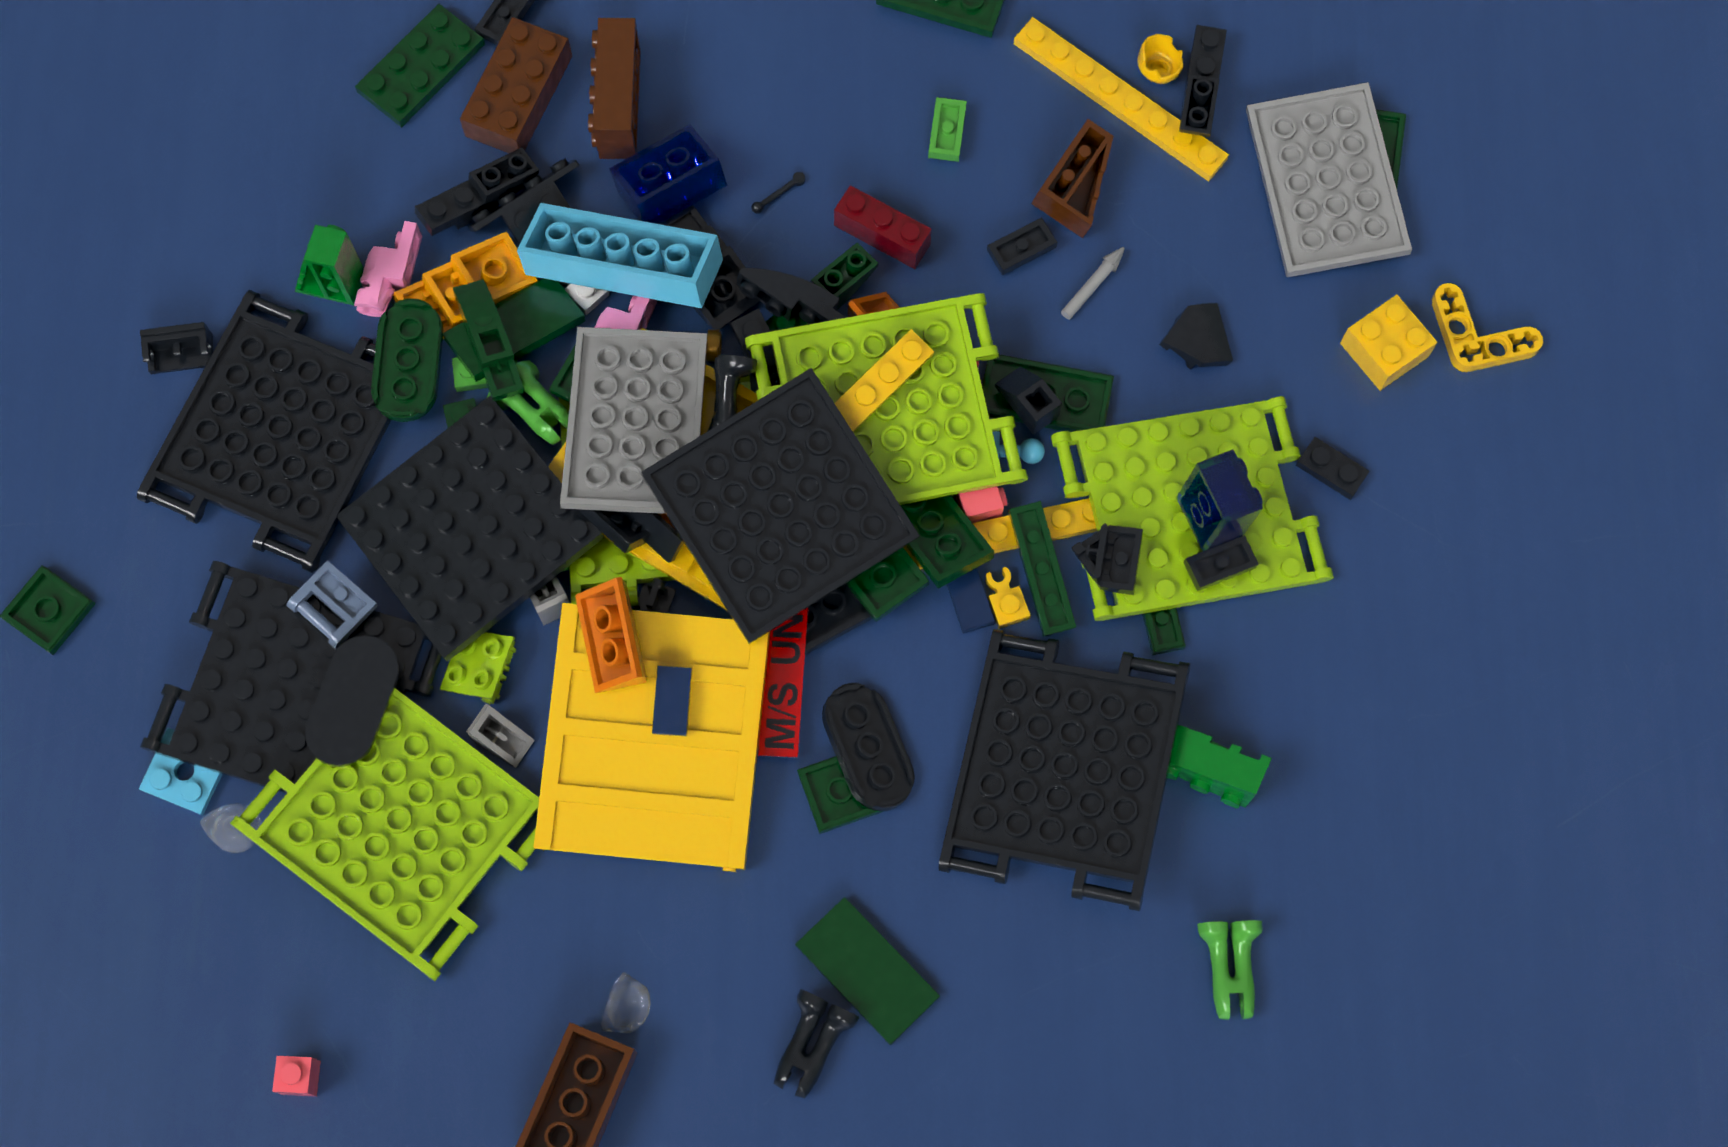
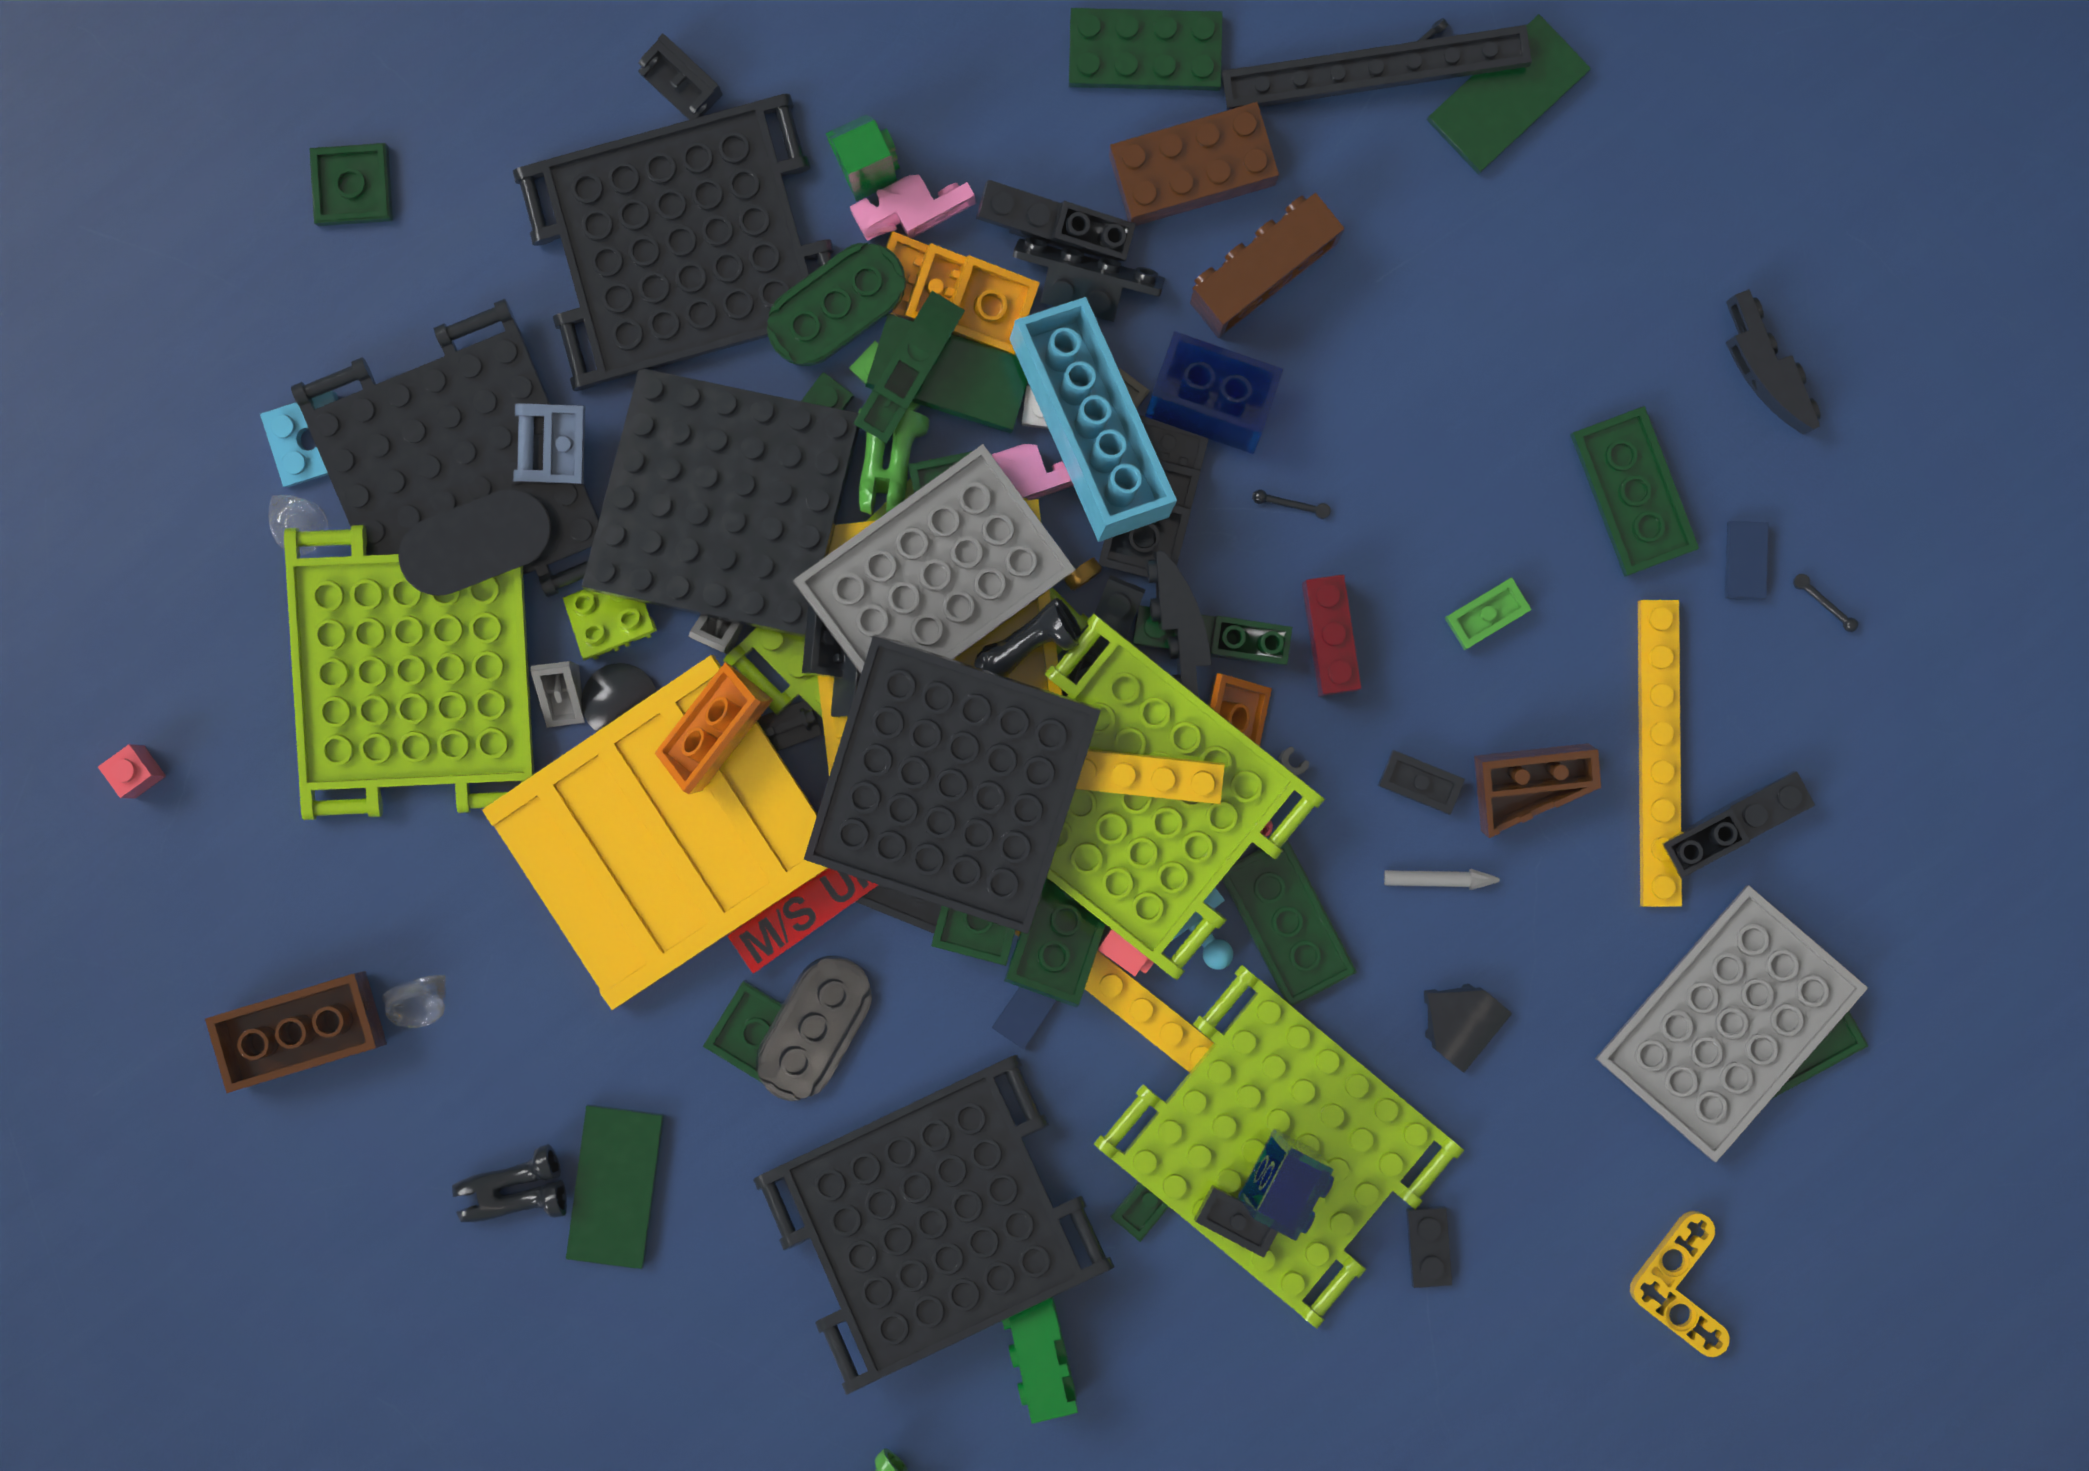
camera: 55 degrees right, 15 degrees up
dark blue tile [652,666,692,737] -> none
yellow plate [986,567,1031,629] -> none
black slope [995,366,1062,435] -> none
dark green plate [1008,501,1076,637] -> none
black slope [1071,523,1143,595] -> none
yellow hair [1137,34,1184,84] -> none
yellow brick [1340,294,1438,391] -> none
none -> black dish [581,663,657,732]

